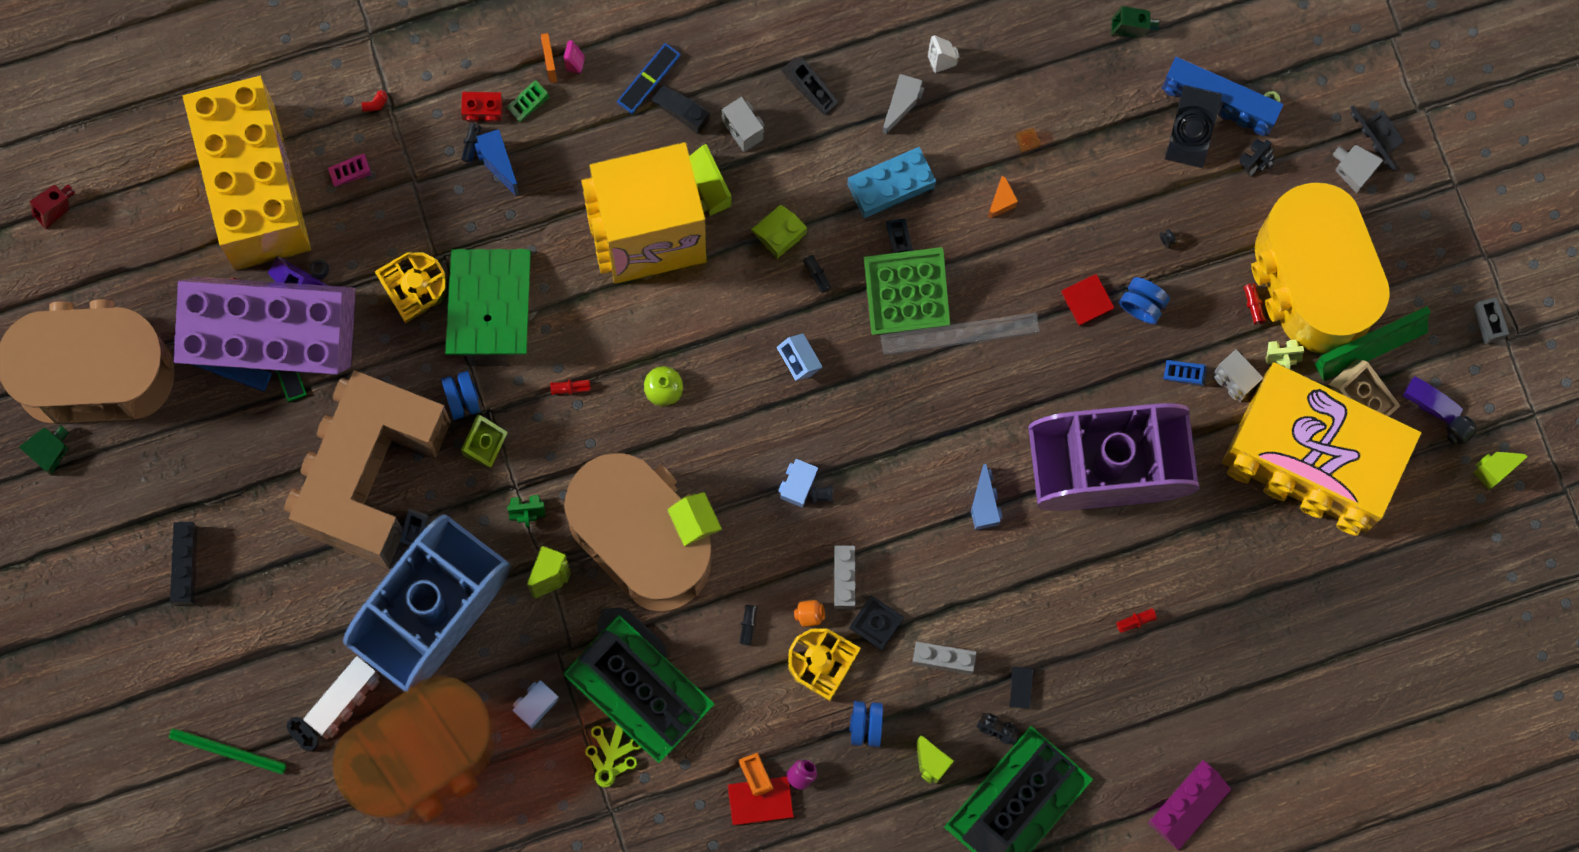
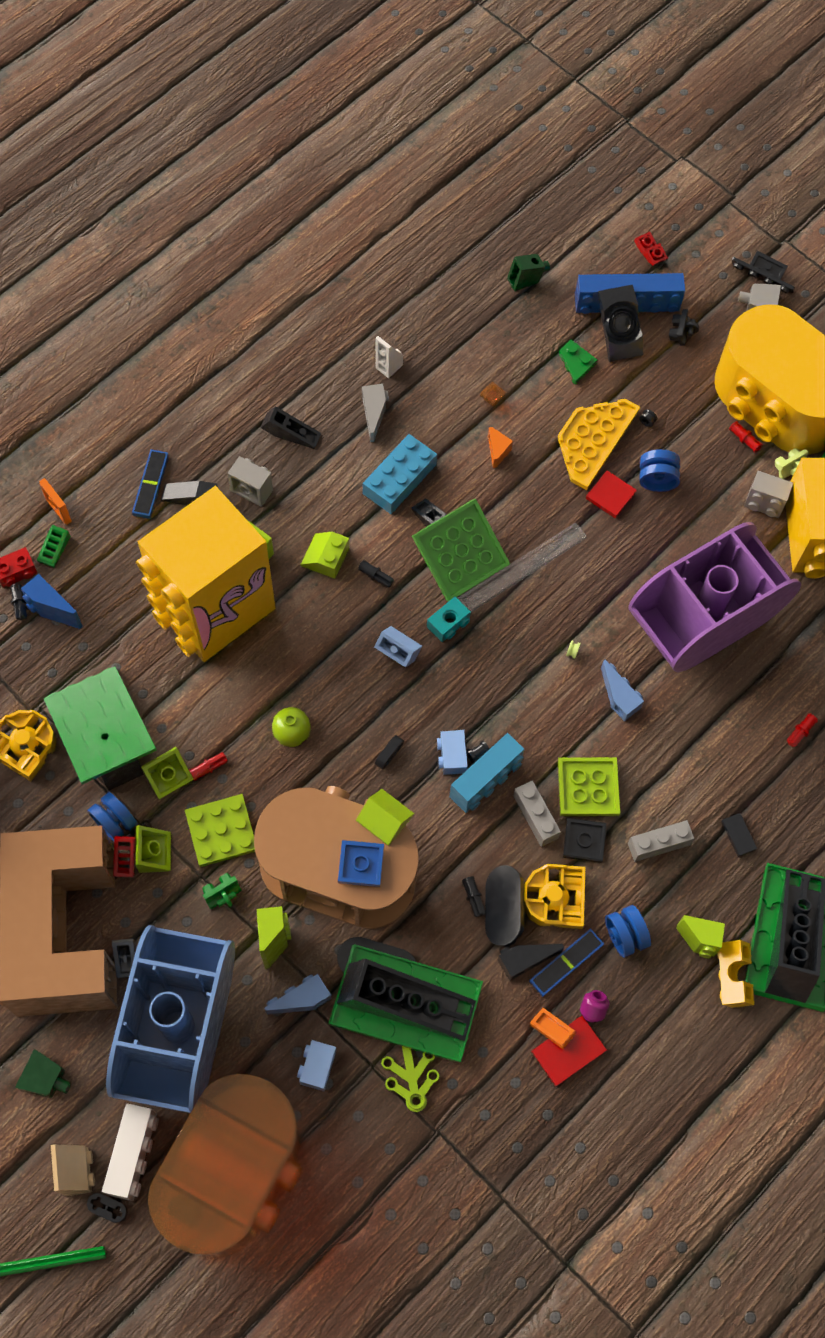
camera: 25 degrees left, 10 degrees down
dark pink slope [564,40,585,74] -> none
orange head [794,600,825,627] -> none
black hinge [976,713,1019,745] -> none
blue slope [1163,360,1207,387] -> none
none -> dark green torso [15,1049,71,1098]
none -> tan slope [51,1144,95,1196]
none -> red slope [113,836,135,877]
none -> lime slope [141,747,194,799]
none -> lime plate [185,794,255,867]
none -> medium blue slope [264,974,331,1014]
none -> blue plate [338,840,384,887]
none -> black beam [374,735,404,770]
none -> teal brick [427,597,471,642]
none -> dark azure brick [449,733,524,813]
none -> black tile [485,865,524,947]
none -> black slope [498,944,564,981]
none -> black tile [529,928,604,997]
none -> yellow plate [558,399,640,490]
none -> lime plate [558,757,620,816]
none -> green wing [559,340,598,384]
none -> yellowish green bush [566,640,580,659]
none -> red slope [634,232,668,266]
none -> yellow arch [717,940,754,1008]

